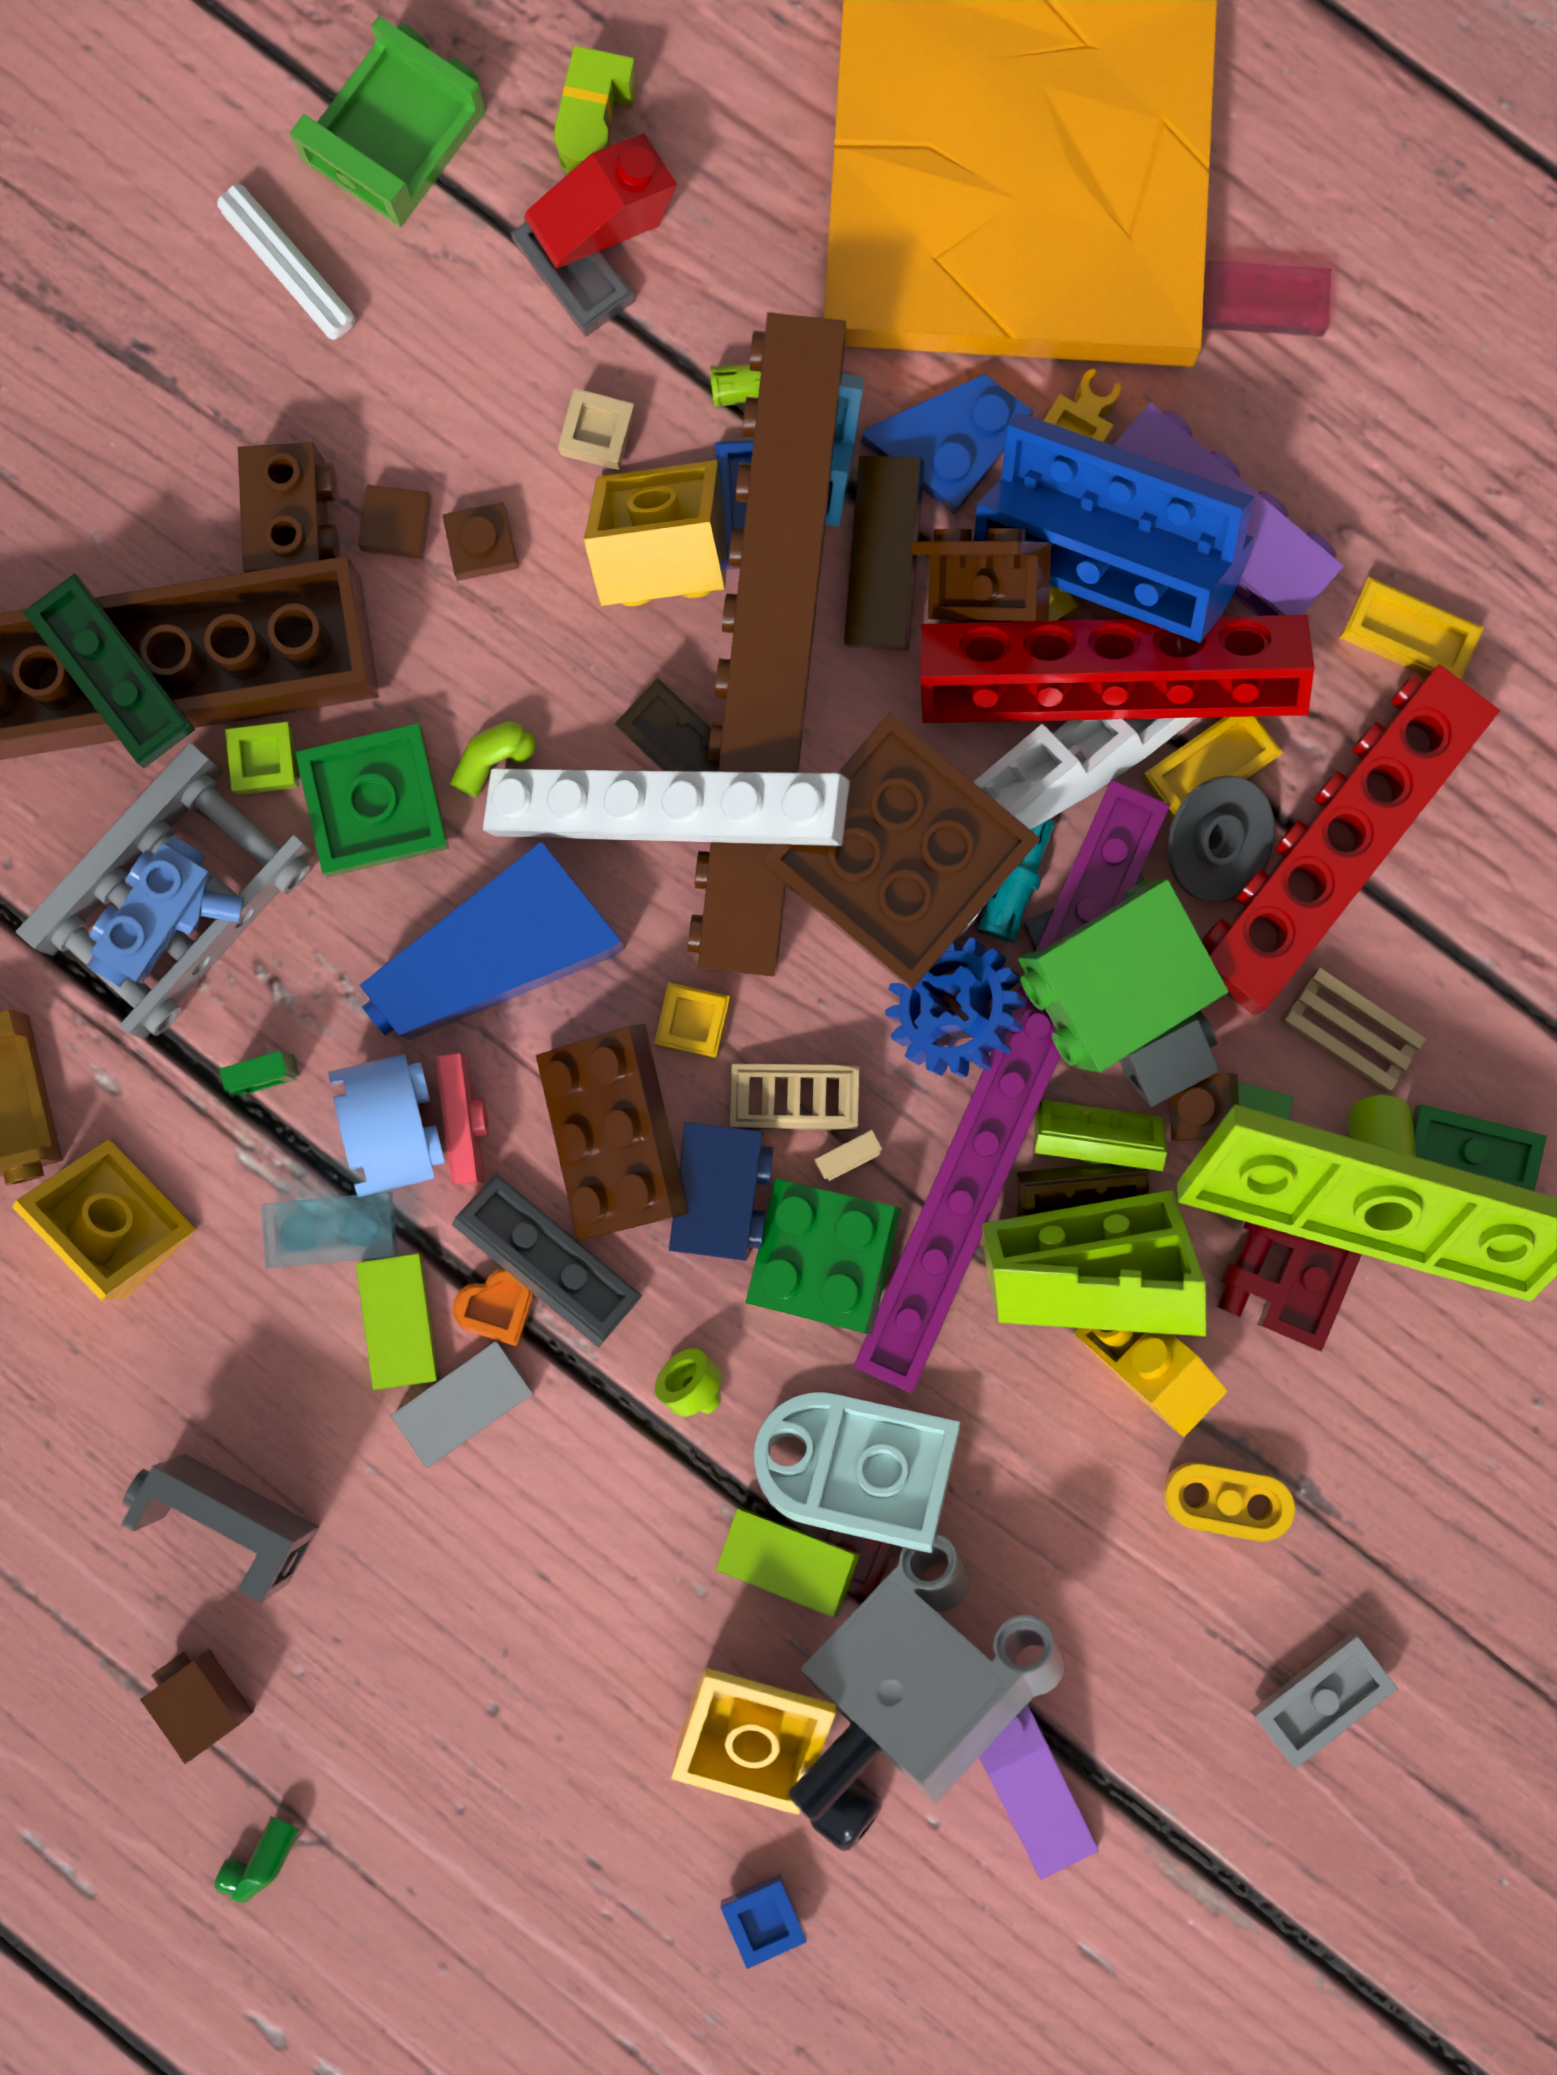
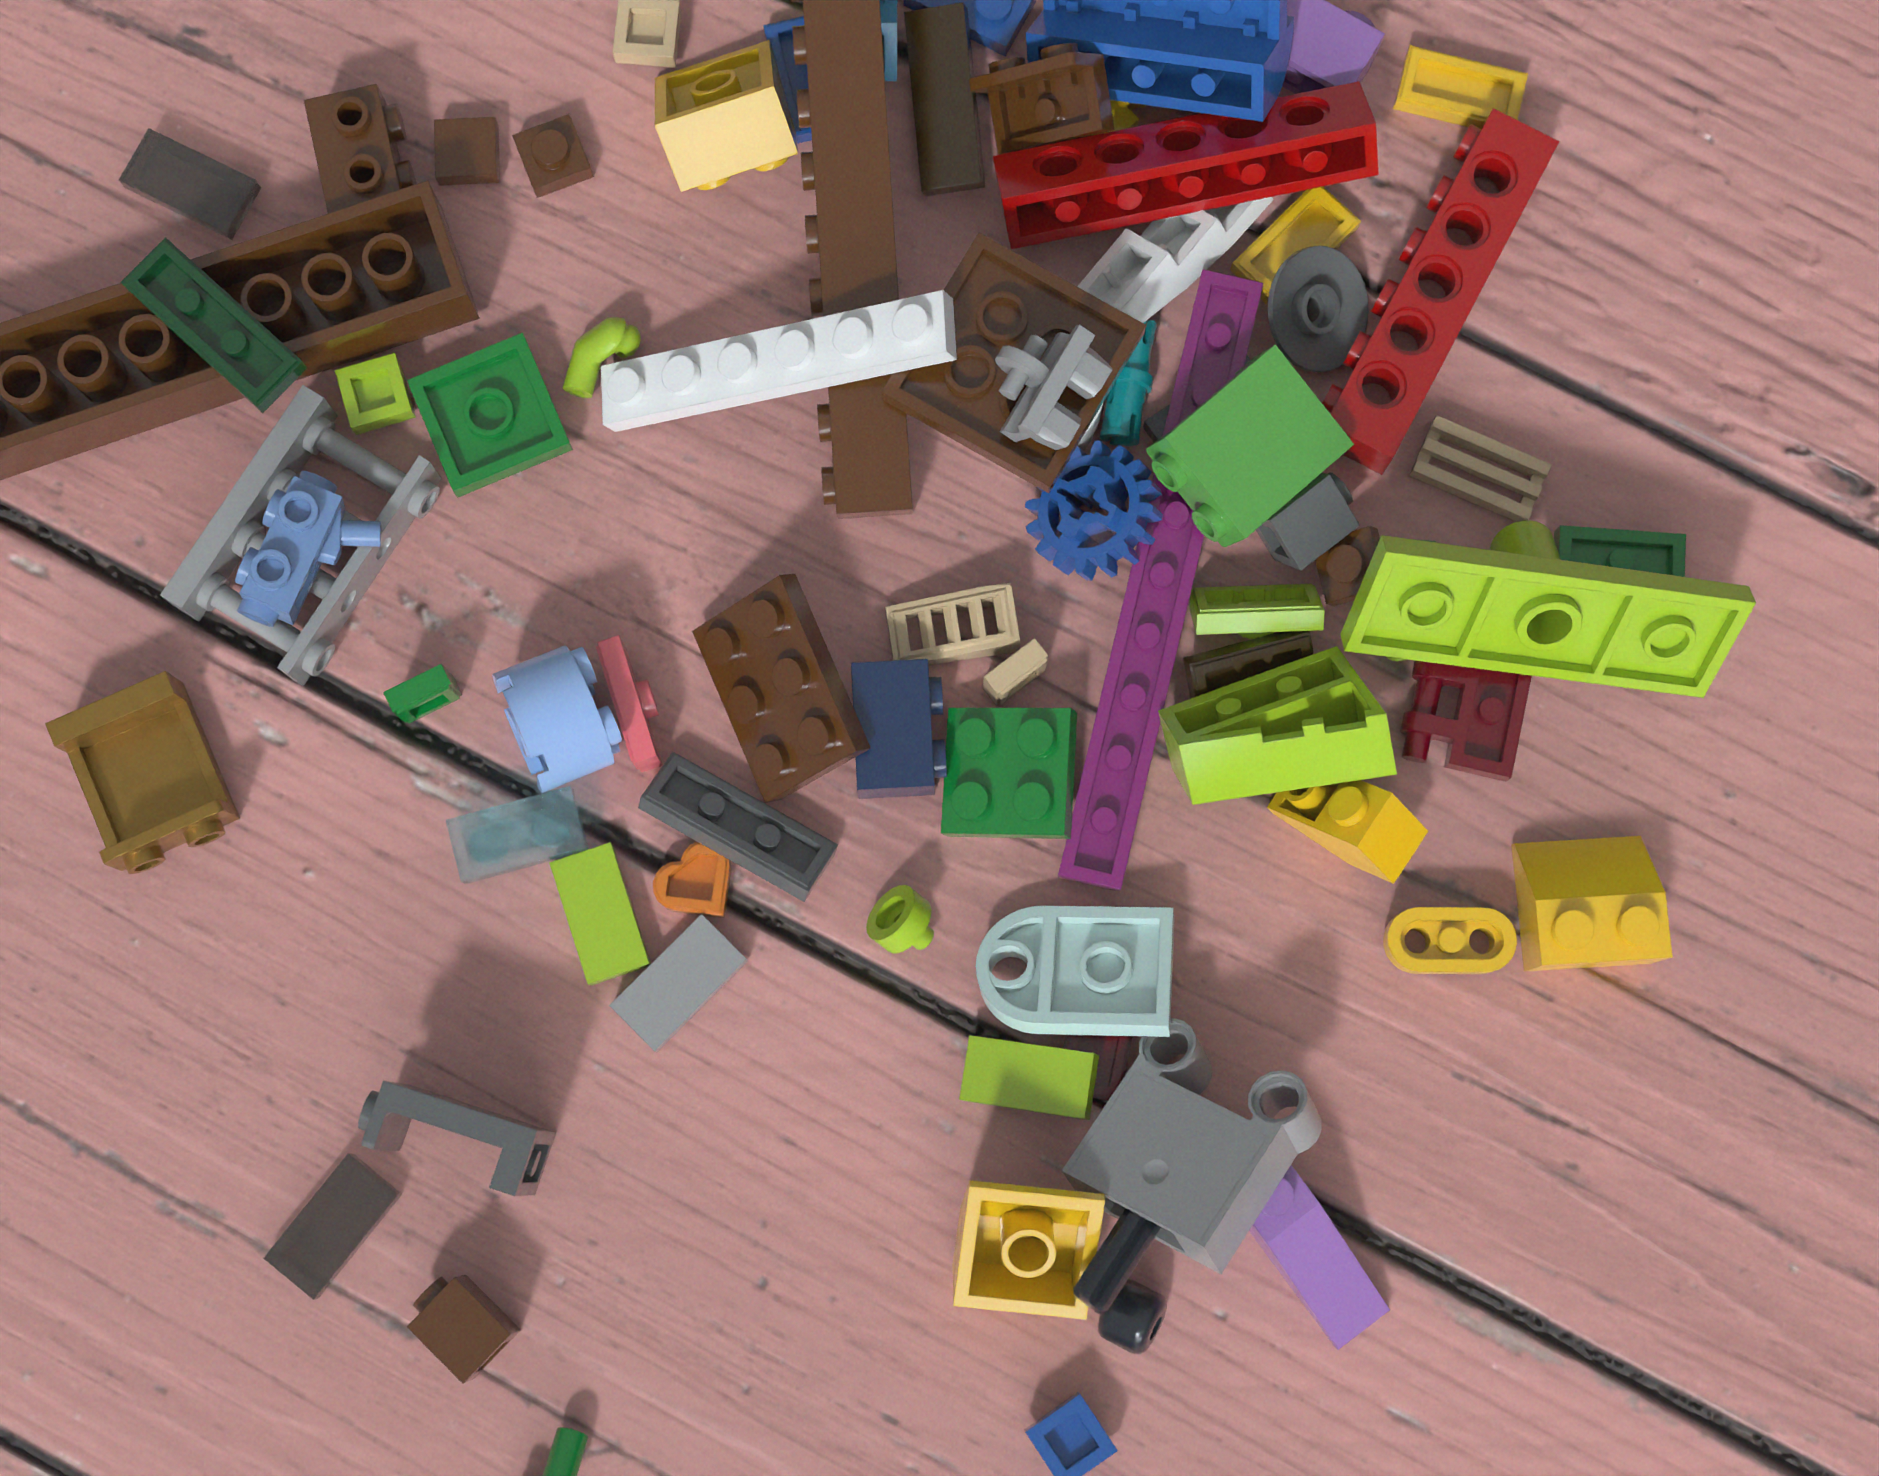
camera: 15 degrees left, 5 degrees down
yellow slope [12,1139,196,1301] -> none
blue slope [359,842,625,1040] -> none
dark brown plate [614,677,719,772] -> none
yellow tile [654,982,730,1059] -> none
light grey plate [1250,1632,1398,1769] -> none
none -> clear smoke tile [119,128,261,240]
none -> clear smoke tile [263,1153,402,1300]
none -> light grey hips [995,324,1112,450]
none -> yellow slope [1511,836,1673,972]

